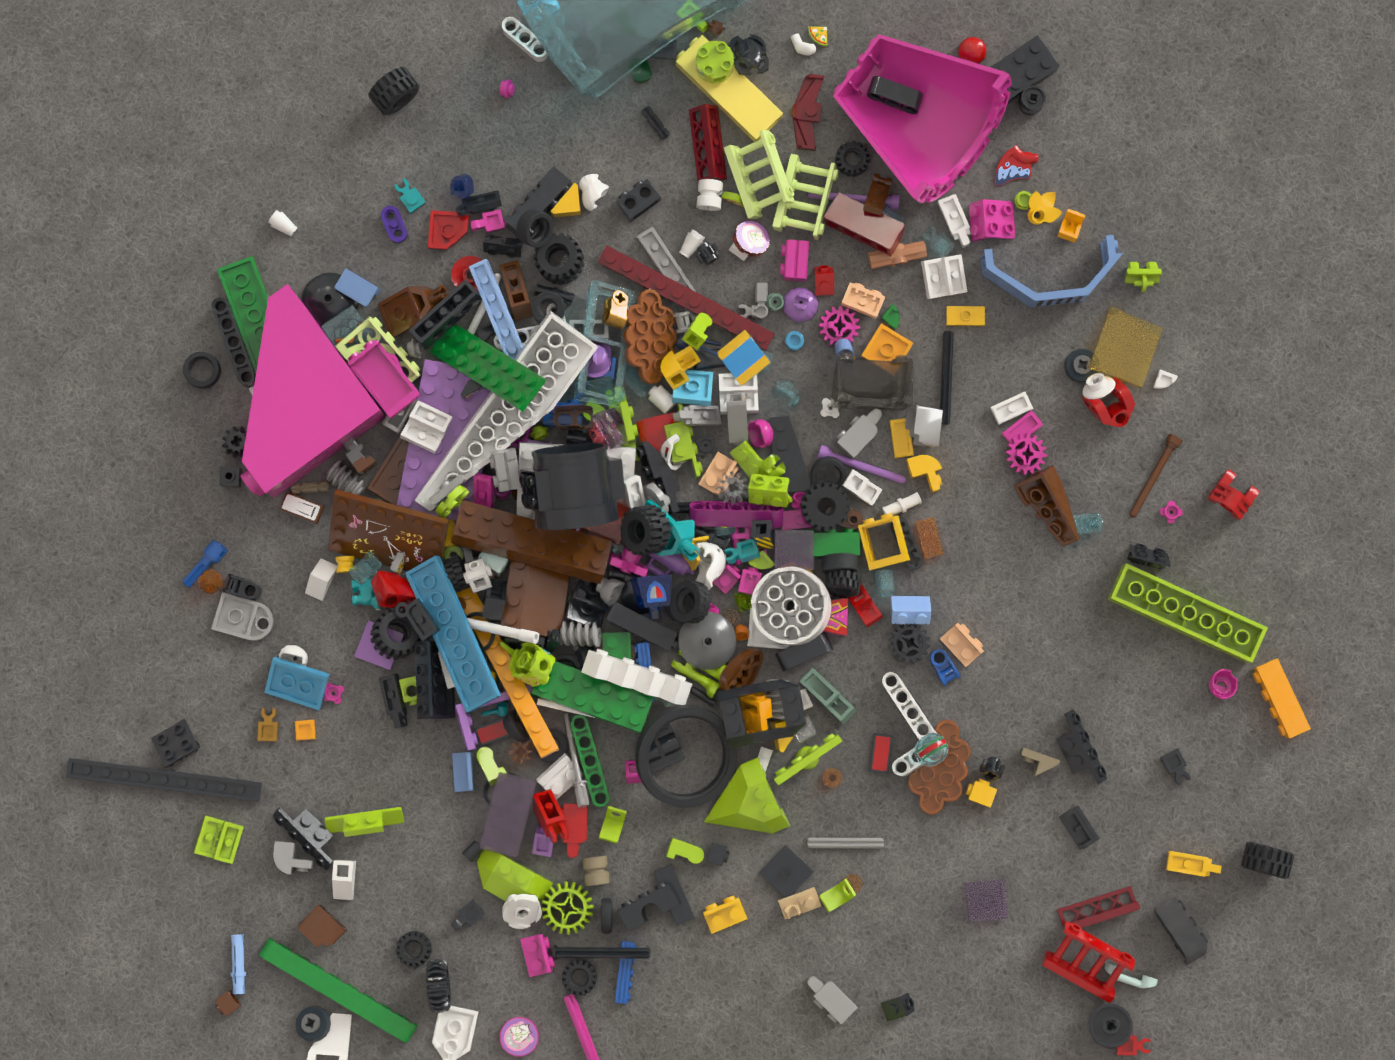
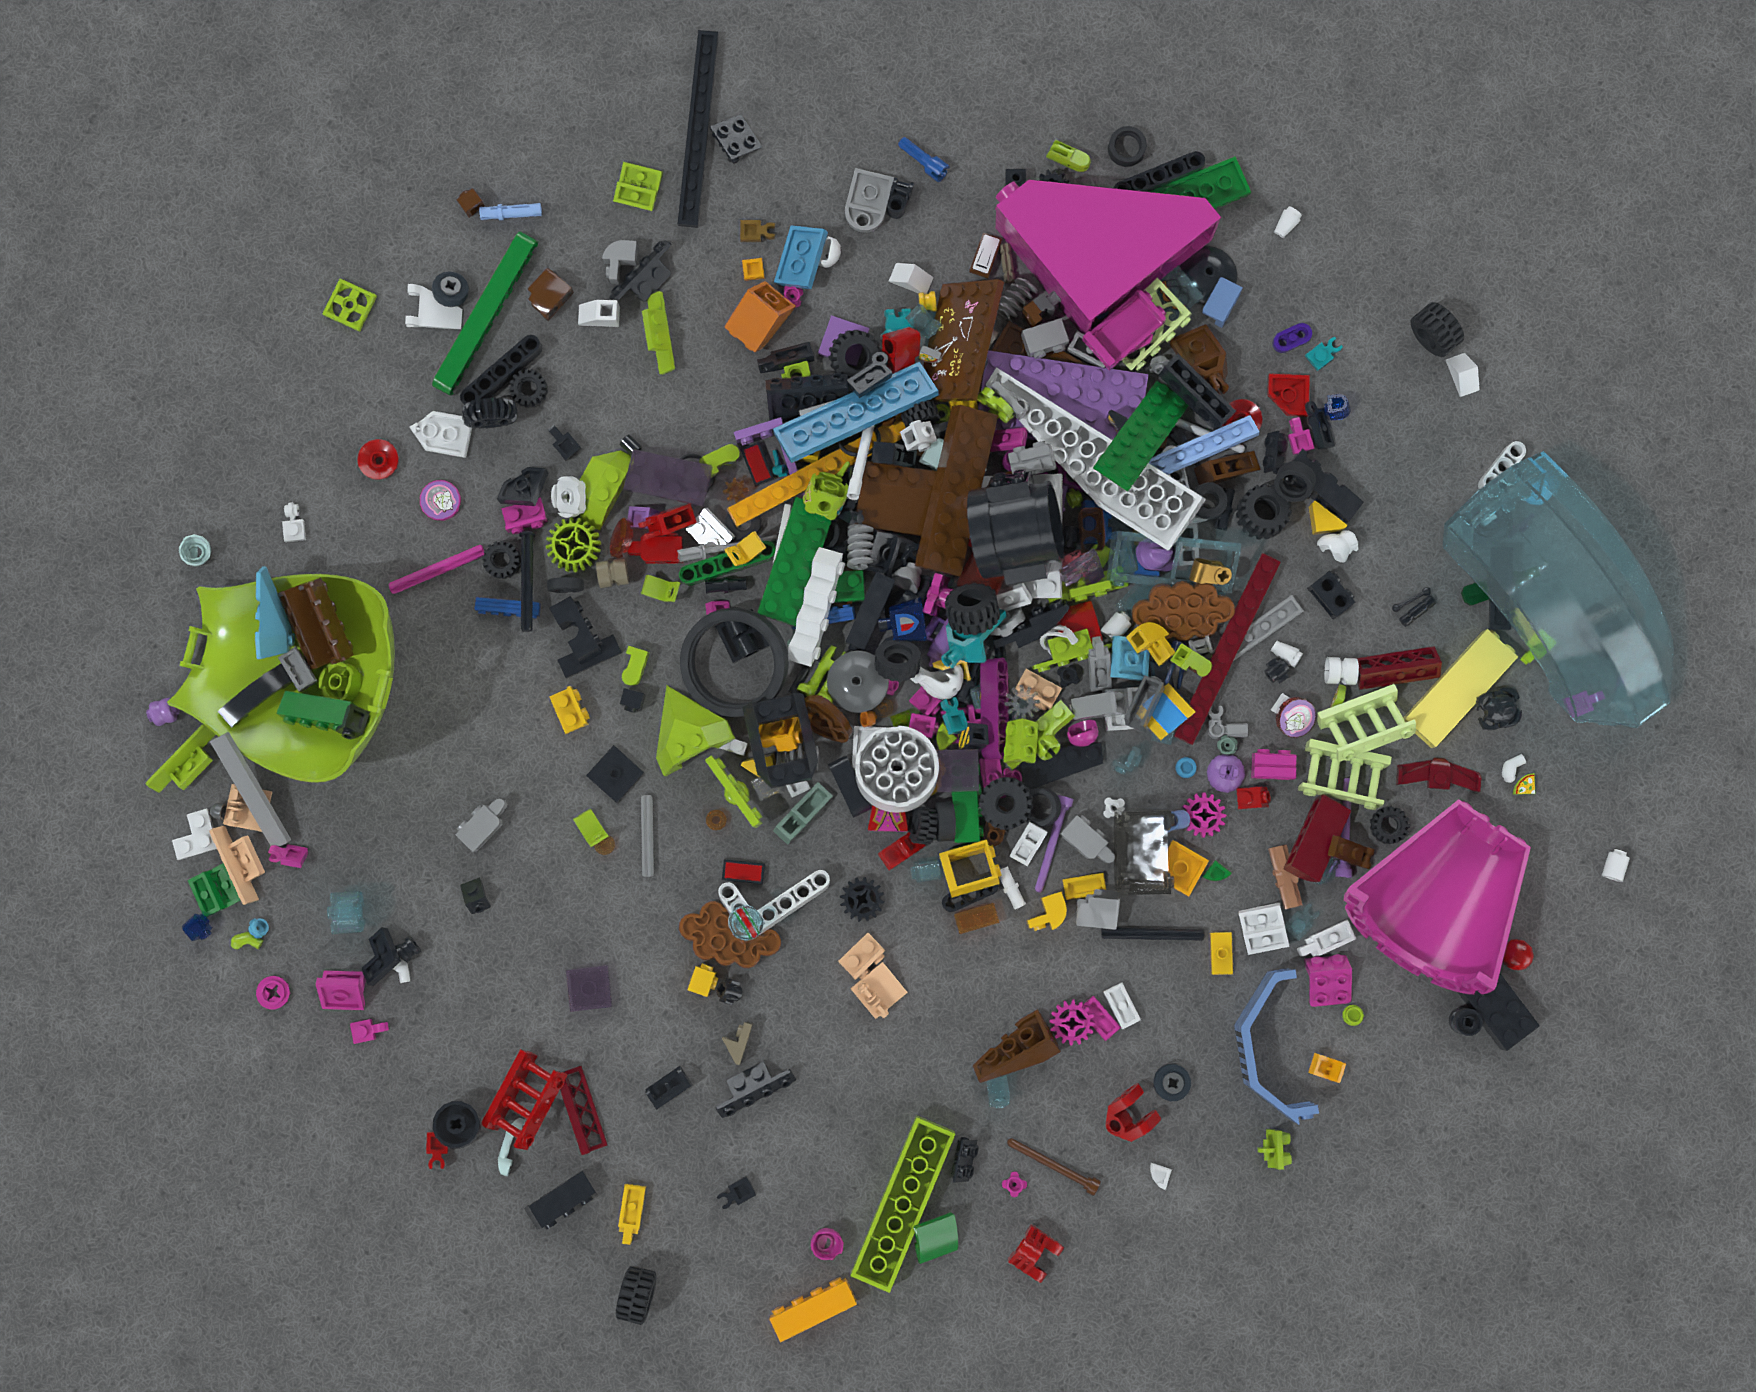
camera: 90 degrees right, 0 degrees up
clear orange gear [198,570,223,594] -> none
white slope [400,401,453,454] -> none
medium blue panel [452,752,475,792] -> none
dark pink plate [500,80,515,99] -> none
black tyre [503,709,531,743] -> none
lime brick [696,41,734,84] -> none
reddish brown plate [707,19,725,35] -> none
tan plate [778,887,821,919] -> none
light nougat bracket [841,283,885,319] -> none
black beam [867,76,924,114] -> none
light blue brick [890,596,931,625] -> none
blue piece [929,649,961,687] -> none
arm [995,145,1038,186] -> none
yellow plate [1027,191,1062,225] -> none
white piece [1082,373,1115,399] -> none
clear yellow piece [1089,307,1163,388] -> none
none -> black beam [460,335,543,405]
none -> black plate [497,467,549,506]
none -> clear red tile [609,518,634,559]
none -> black pin [705,577,747,594]
none -> yellow bracket [724,531,766,567]
none -> orange slope [725,281,796,352]
none -> light nougat hinge [850,962,908,1019]
none -> green slope [913,1212,958,1264]
none -> light grey brick [1021,318,1069,359]
none -> lime arm [1046,139,1091,172]
none -> dark grey window [1124,675,1165,733]
none -> black hinge [1392,587,1431,612]
none -> white slope [1446,353,1479,397]

